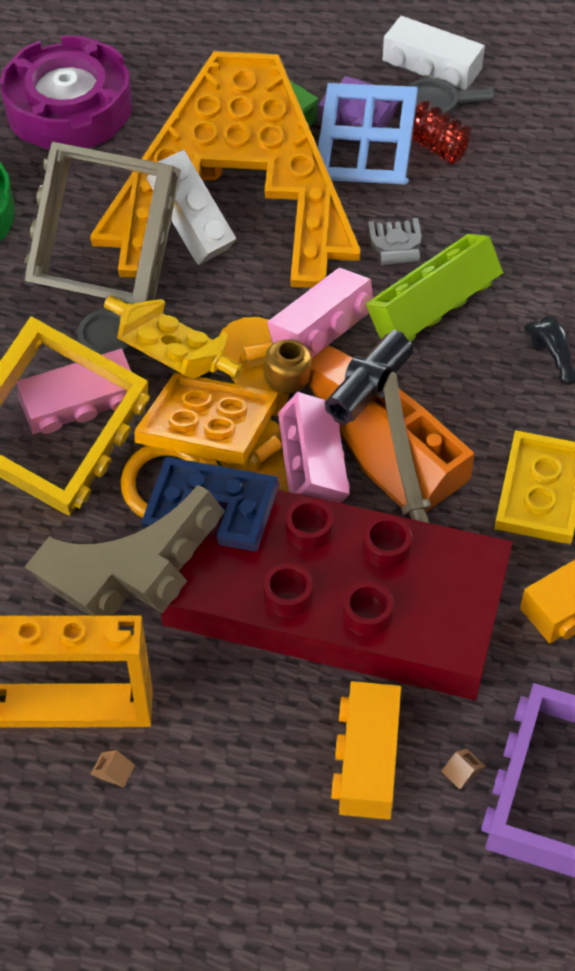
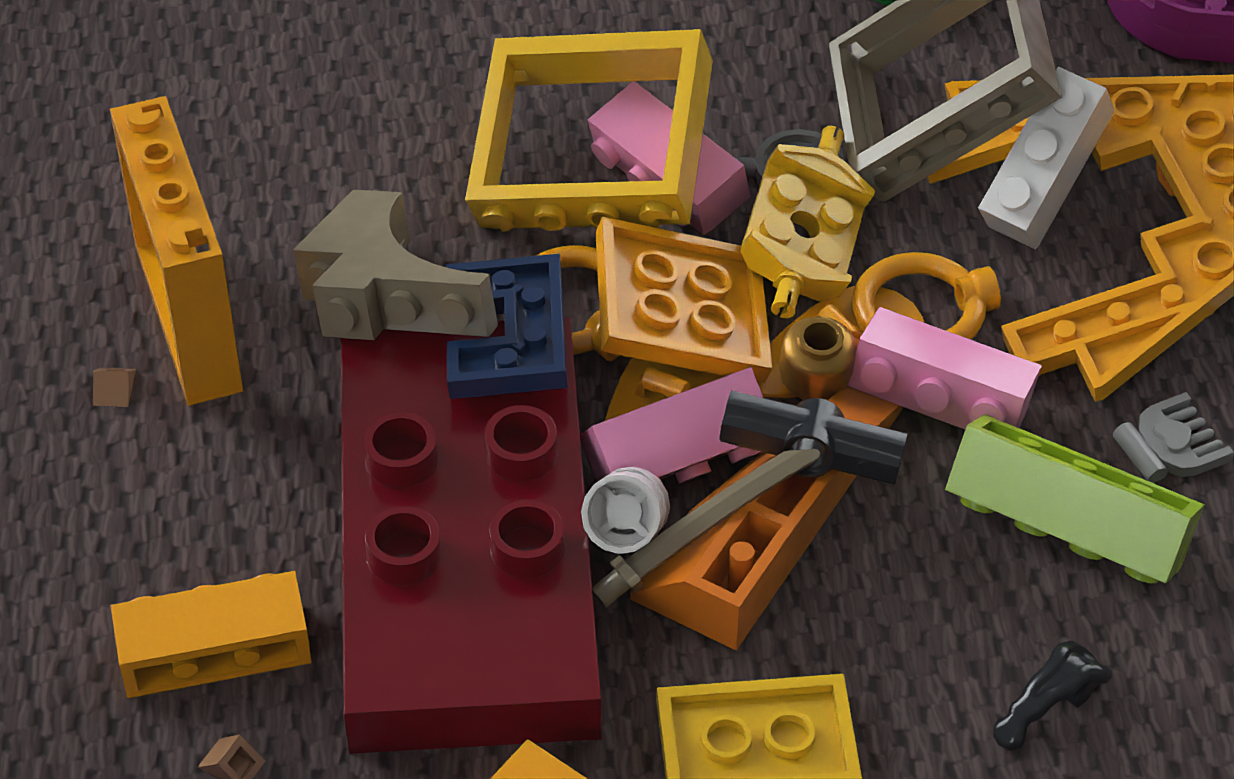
camera: 70 degrees right, 5 degrees down
none -> white wheel [581,466,670,554]
none -> light orange piece [852,252,1001,340]

